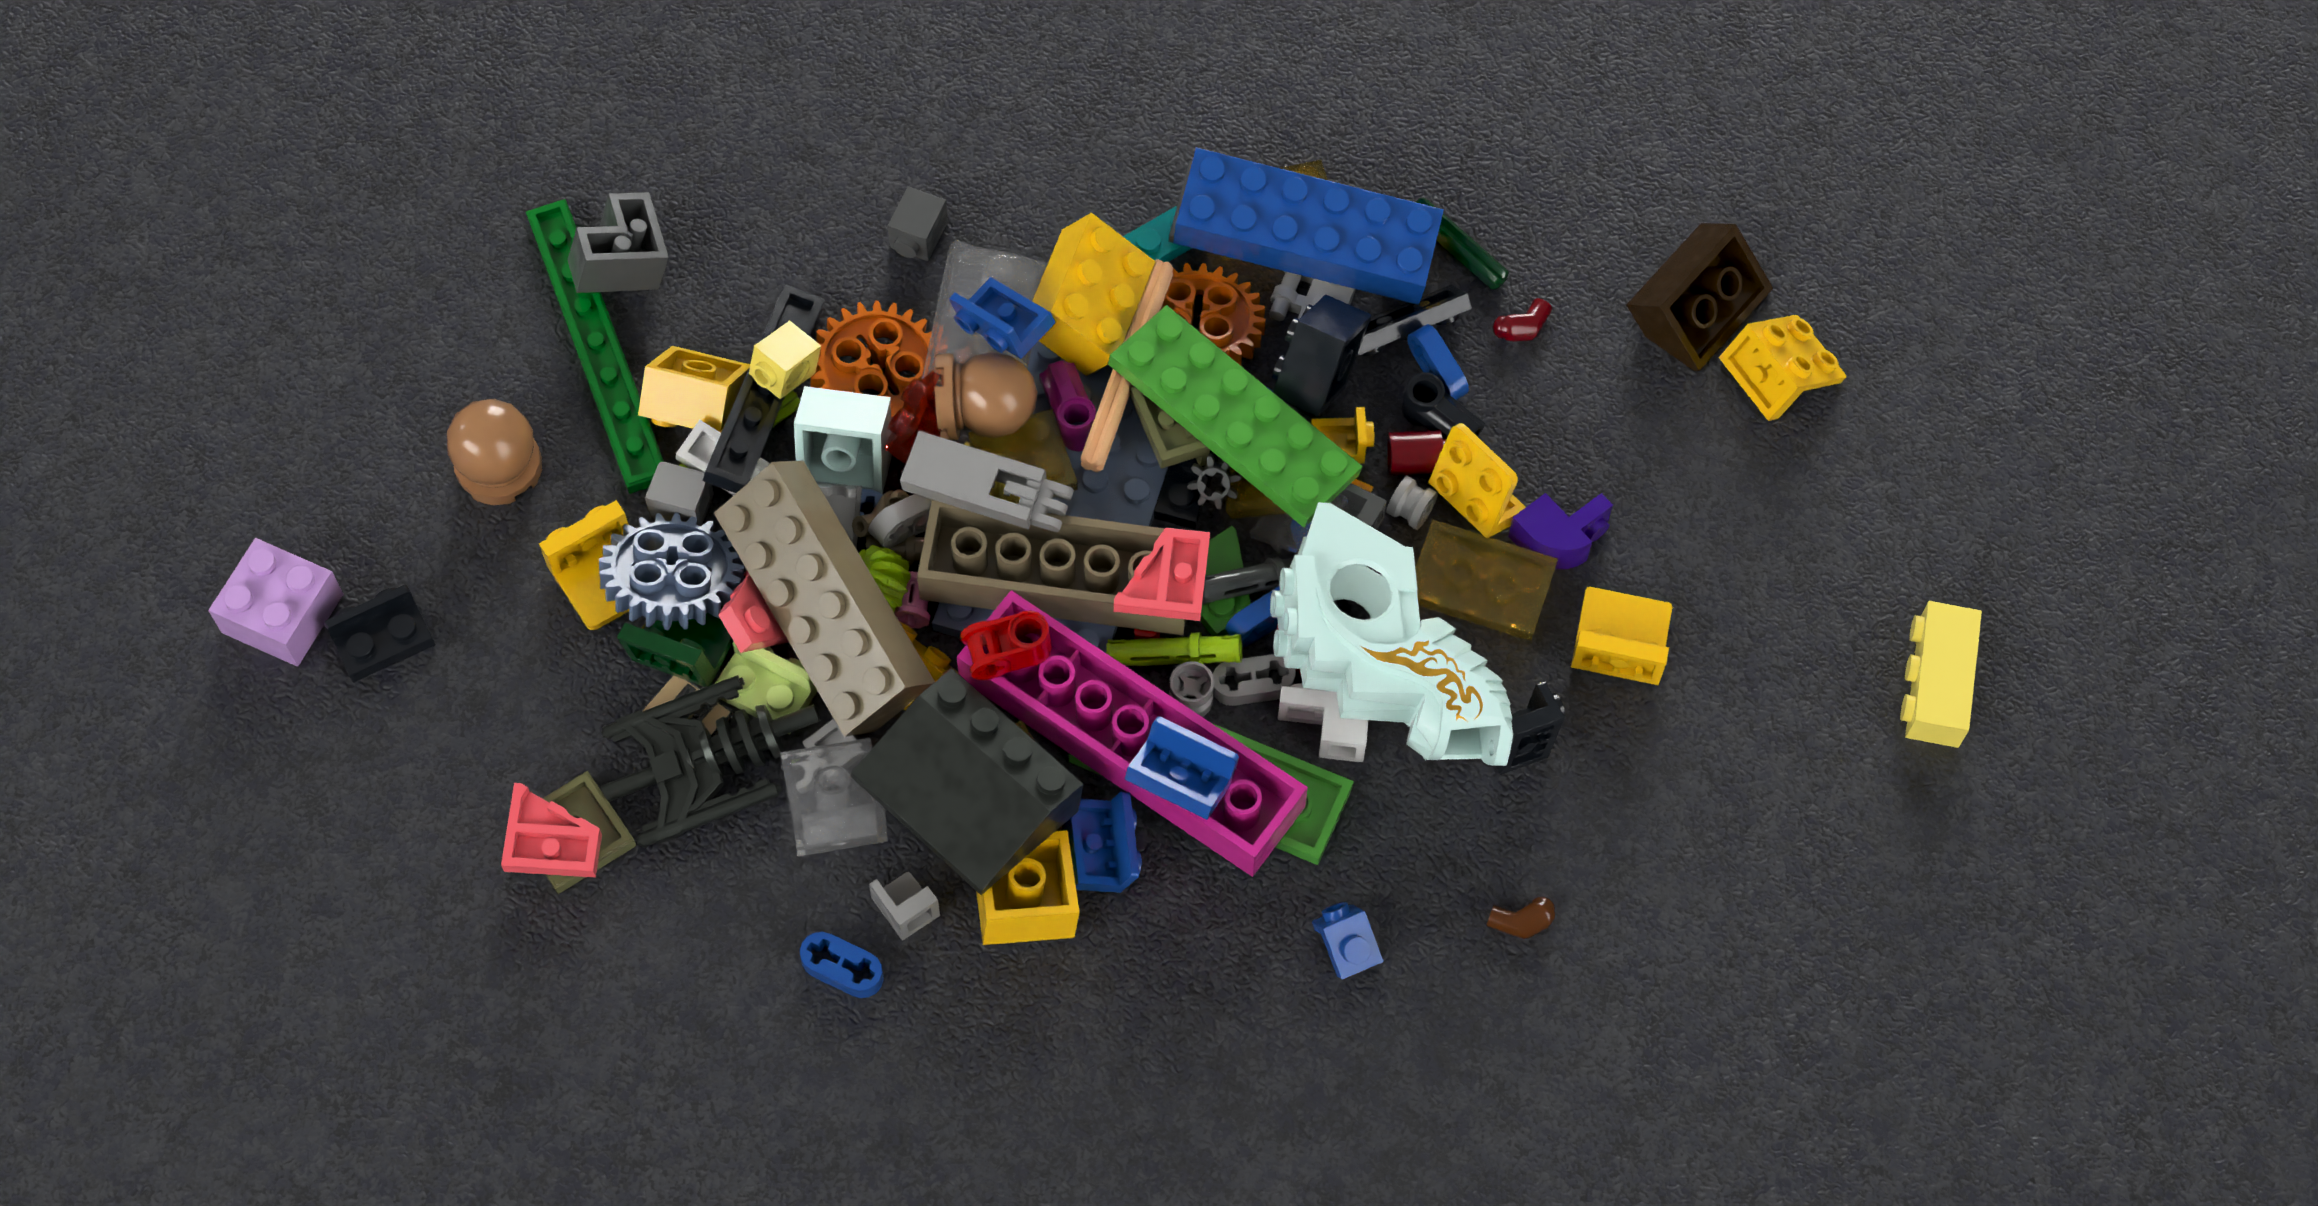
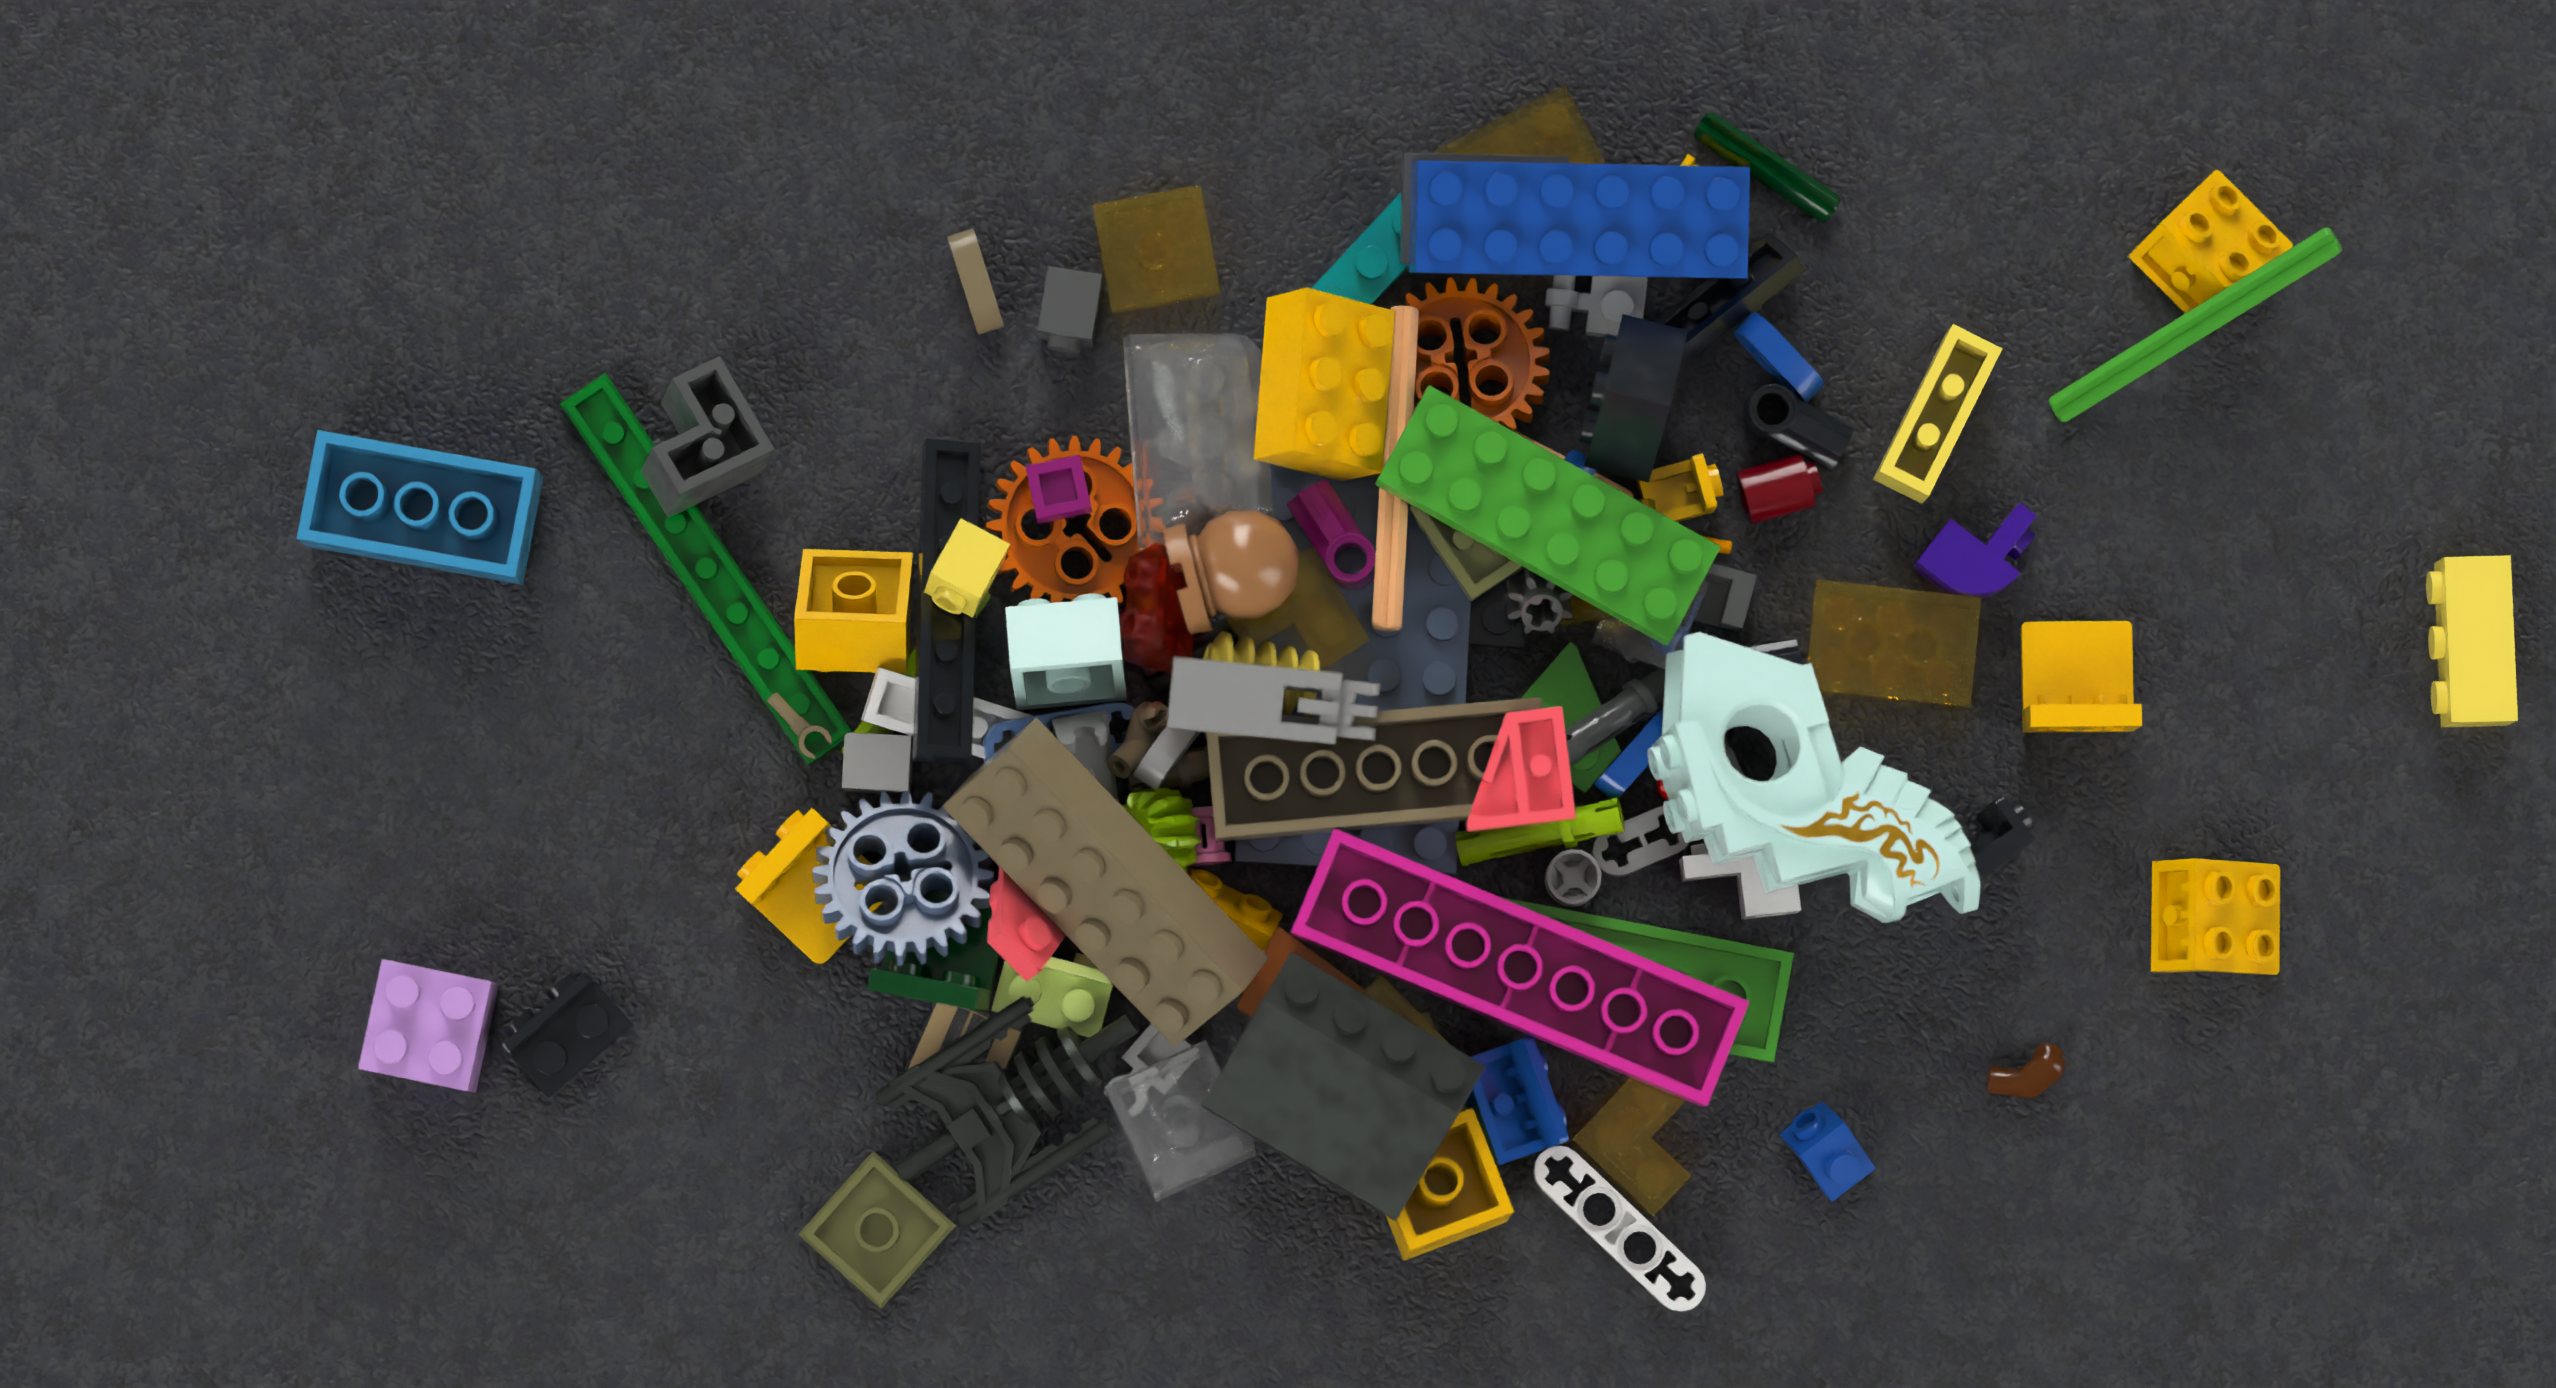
camera: 15 degrees left, 20 degrees up
medium nougat tile [447,399,542,506] -> none
coral wing [501,783,602,878] -> none
blue beam [800,932,884,998] -> none
light grey panel [869,872,940,941] -> none
blue bracket [949,277,1056,359] -> none
red piece [960,610,1052,680] -> none
blue bracket [1124,716,1239,820] -> none
light grey wheel [1386,476,1438,530] -> none
yellow bracket [1428,423,1526,539] -> none
dark red arm [1493,298,1552,342] -> none
dark brown slope [1626,223,1773,371] -> none
none -> dark azure brick [296,430,544,585]
none -> dark tan hand [767,692,832,759]
none -> dark tan beam [947,228,1004,335]
none -> magenta plate [1025,454,1092,524]
none -> clear yellow plate [1092,185,1220,314]
none -> white beam [1533,1146,1706,1312]
none -> clear yellow plate [1572,1077,1691,1217]
none -> light yellow brick [1873,324,2003,504]
none -> bright green axle [2049,228,2342,422]
none -> yellow bracket [2151,858,2280,975]

